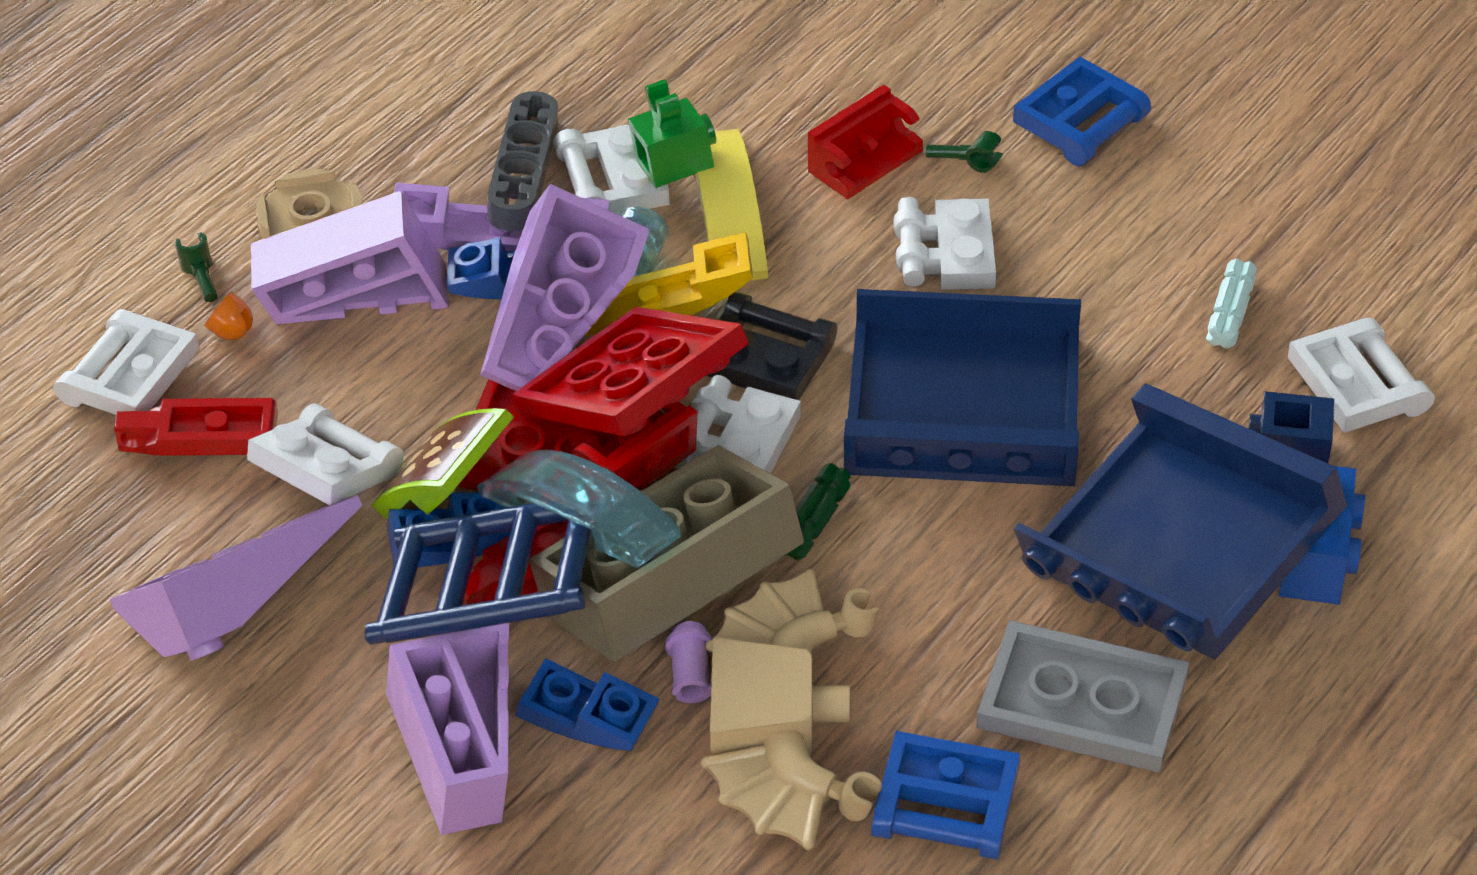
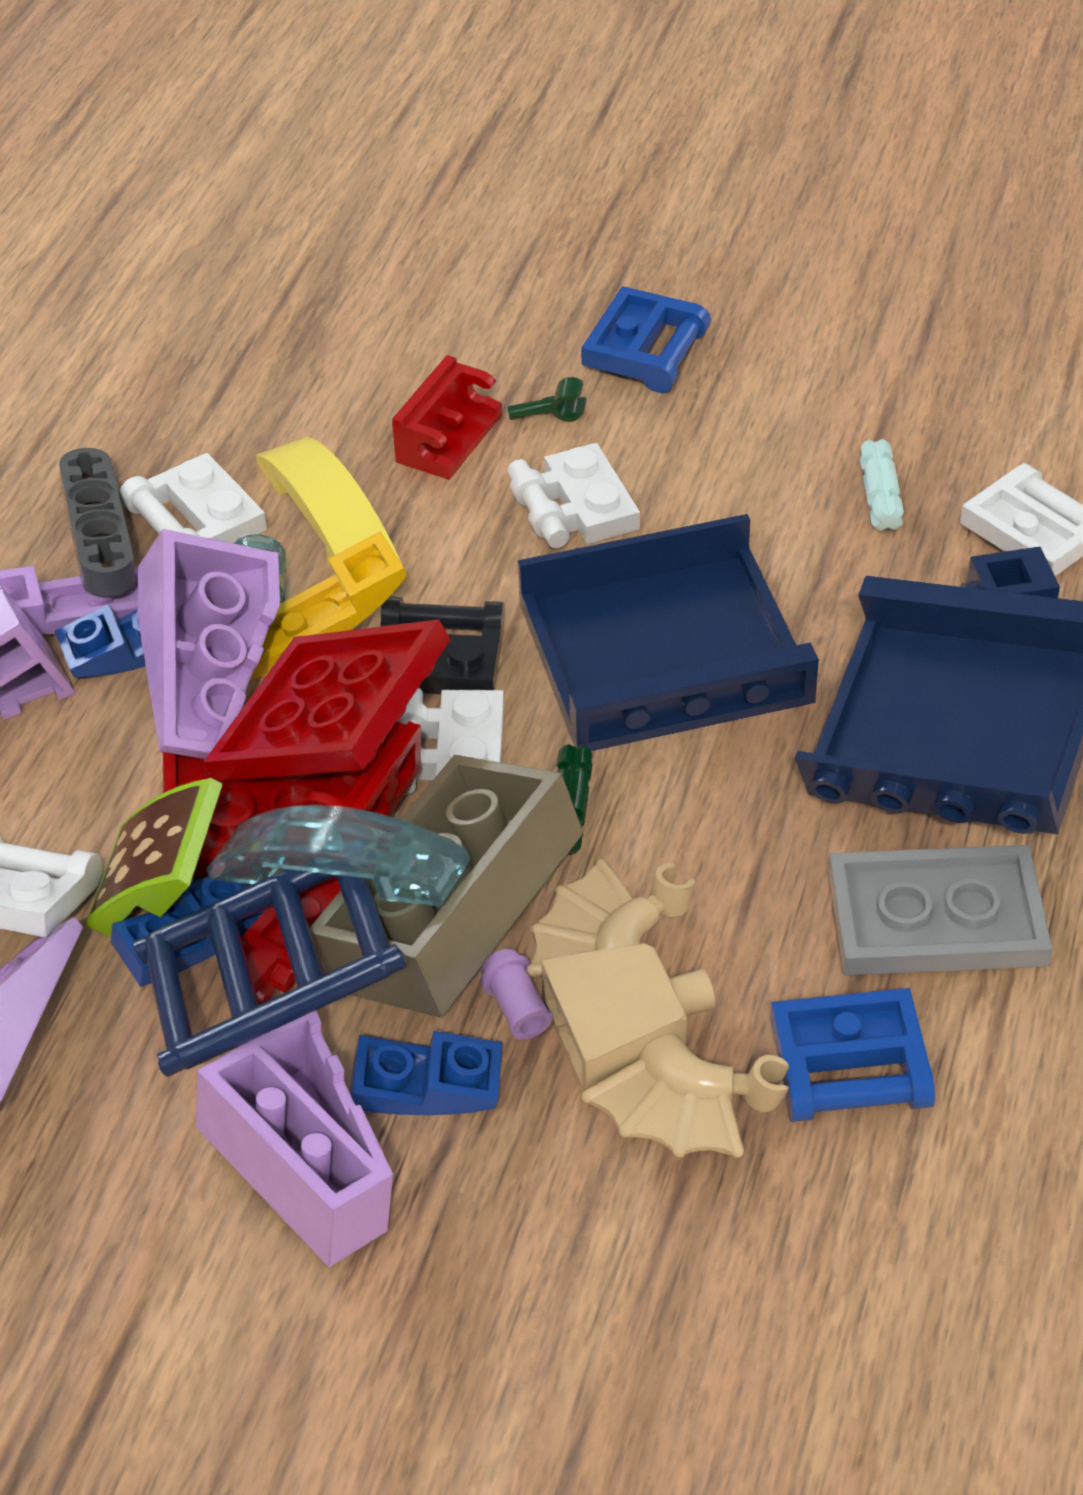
camera: 20 degrees left, 0 degrees up
green brick [628,79,717,188] -> none

